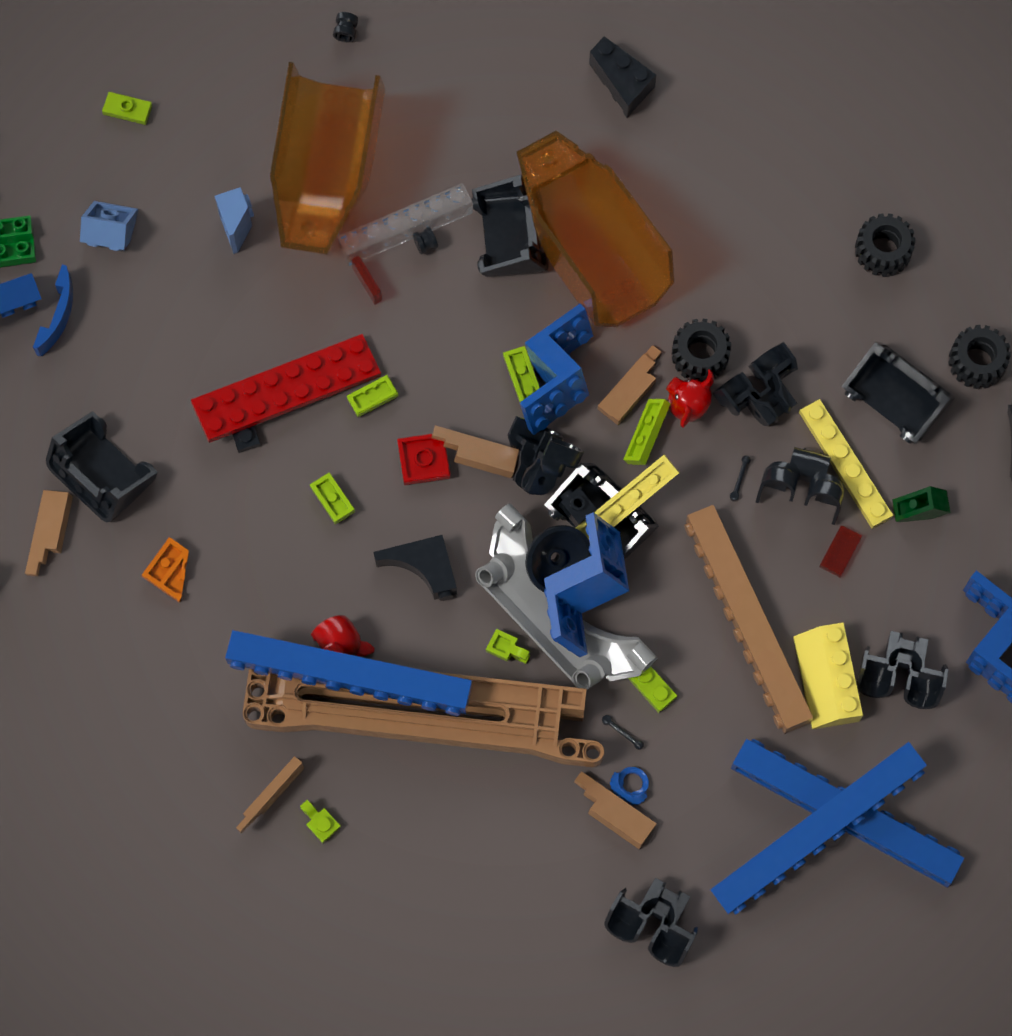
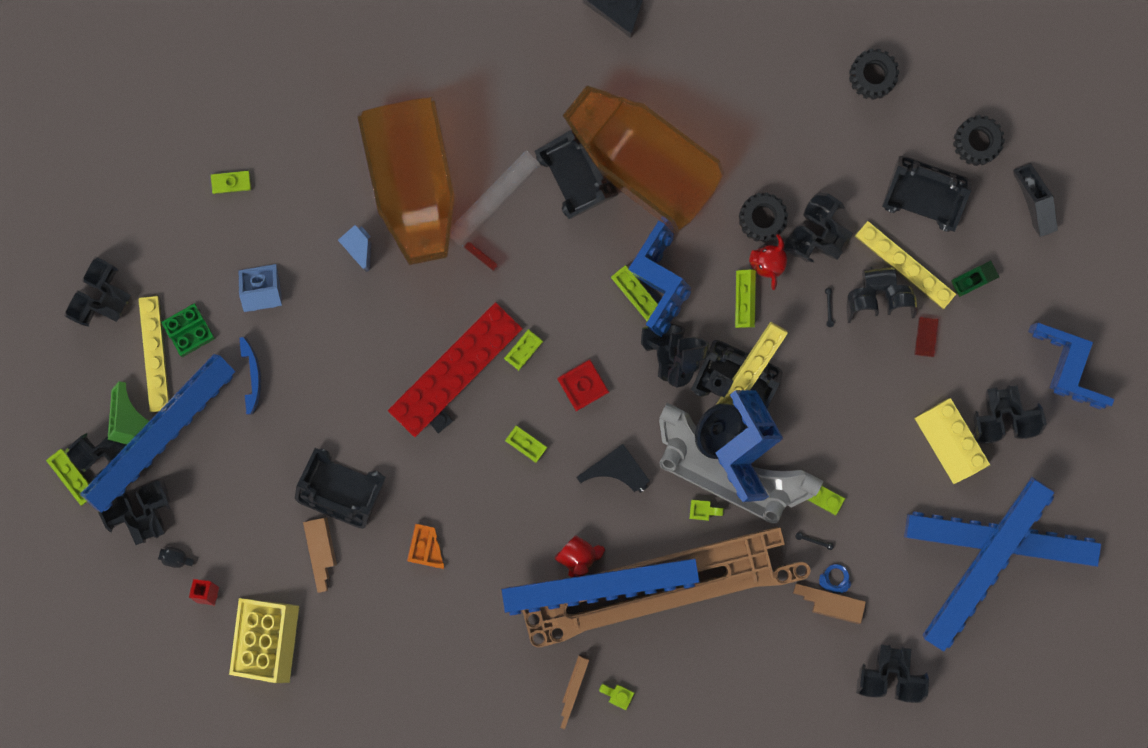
camera: 20 degrees left, 15 degrees up
black wheel [333,12,358,43] -> none
black wheel [412,227,438,254] -> none
medium nougat piece [431,425,519,478] -> none
medium nougat piece [597,345,661,425] -> none
medium nougat brick [684,505,813,734] -> none

